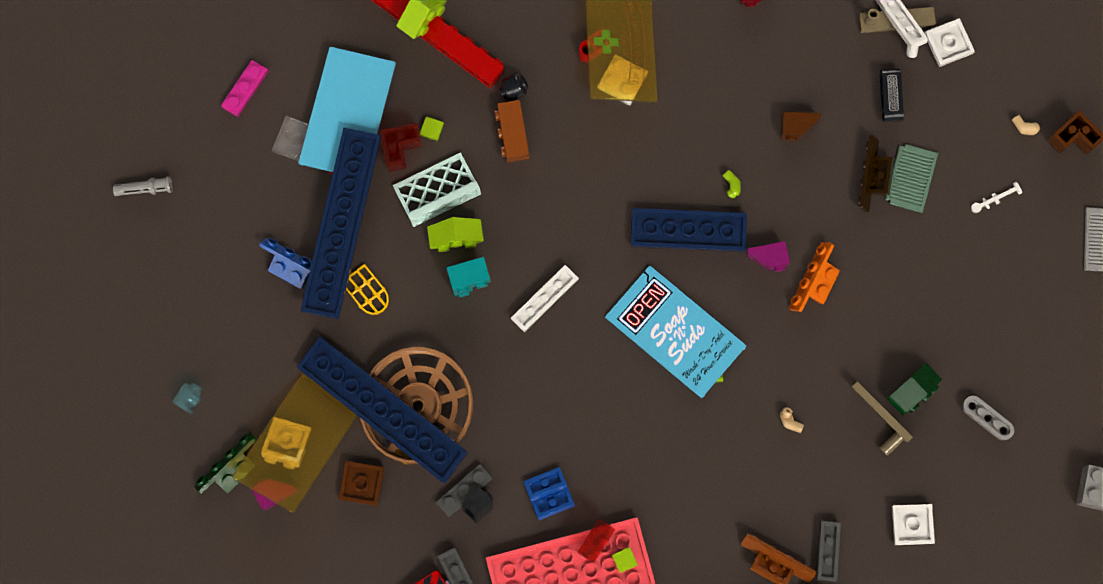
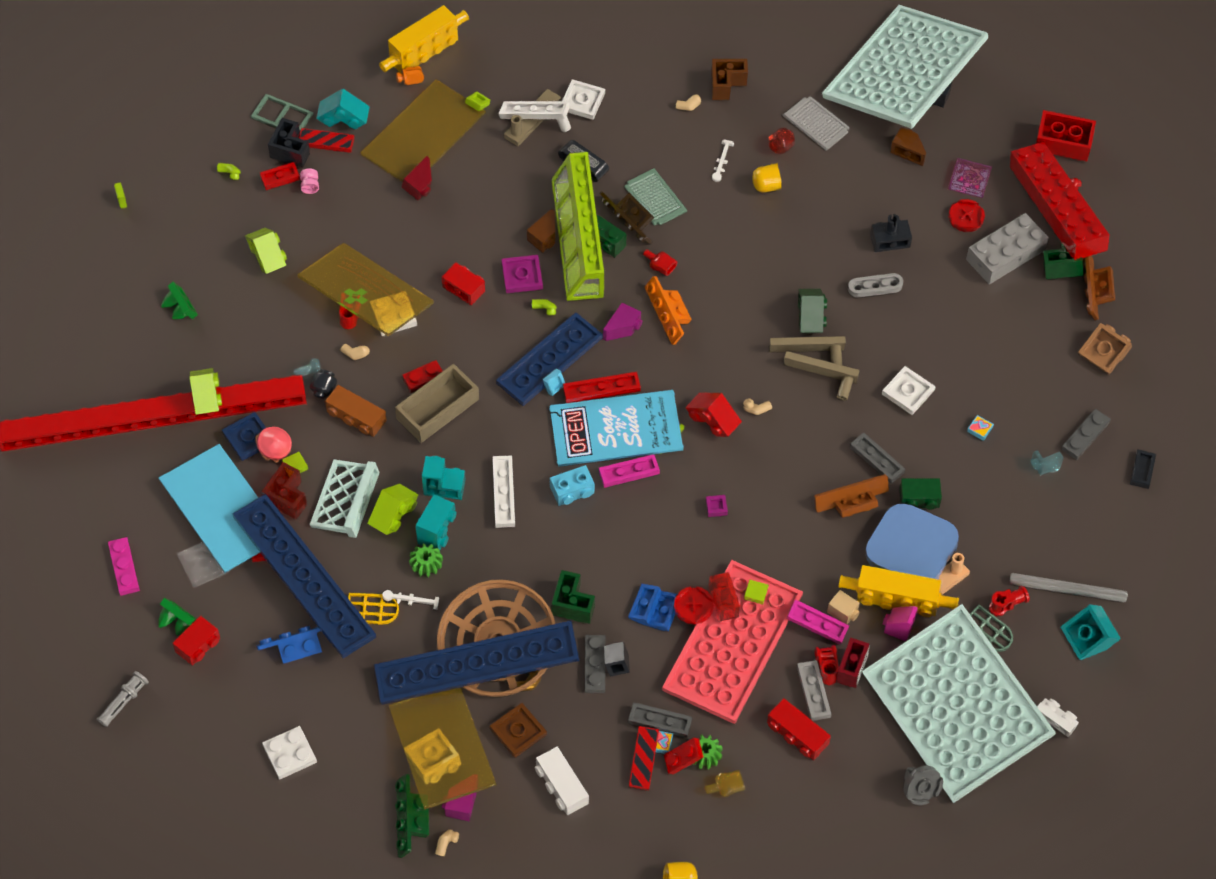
camera: 50 degrees left, 20 degrees down
clear light blue brick [172,383,202,415] -> none
none -> green tile [159,598,197,636]
none -> red brick [173,616,220,666]
none -> dark blue plate [222,412,266,461]
none -> coral hair [255,427,292,463]
none -> white plate [262,726,317,780]
none -> clear light blue arm [294,358,321,376]
none -> tan arm [340,344,370,360]
none -> white piece [383,590,439,610]
none -> dark tan piece [395,364,479,443]
none -> red plate [402,360,443,393]
none -> bright green gear [409,543,443,578]
none -> teal brick [422,456,465,500]
none -> tan arm [435,830,459,857]
none -> red brick [442,262,485,306]
none -> magenta plate [502,255,543,293]
none -> white brick [535,746,589,815]
none -> medium azure tile [543,369,565,396]
none -> medium azure brick [550,465,595,506]
none -> dark green brick [551,570,595,624]
none -> lime window [552,152,604,301]
none -> red plate [563,372,641,403]
none -> dark green brick [597,215,627,258]
none -> dark pink plate [599,454,660,488]
none -> red piece [643,249,678,276]
none -> red tile [674,586,714,624]
none -> red brick [685,392,742,437]
none -> magenta plate [706,495,728,517]
none -> yellow helmet [752,163,782,193]
none -> clear red head [769,127,795,154]
none -> dark tan piece [784,351,859,401]
none -> black brick [870,214,912,252]

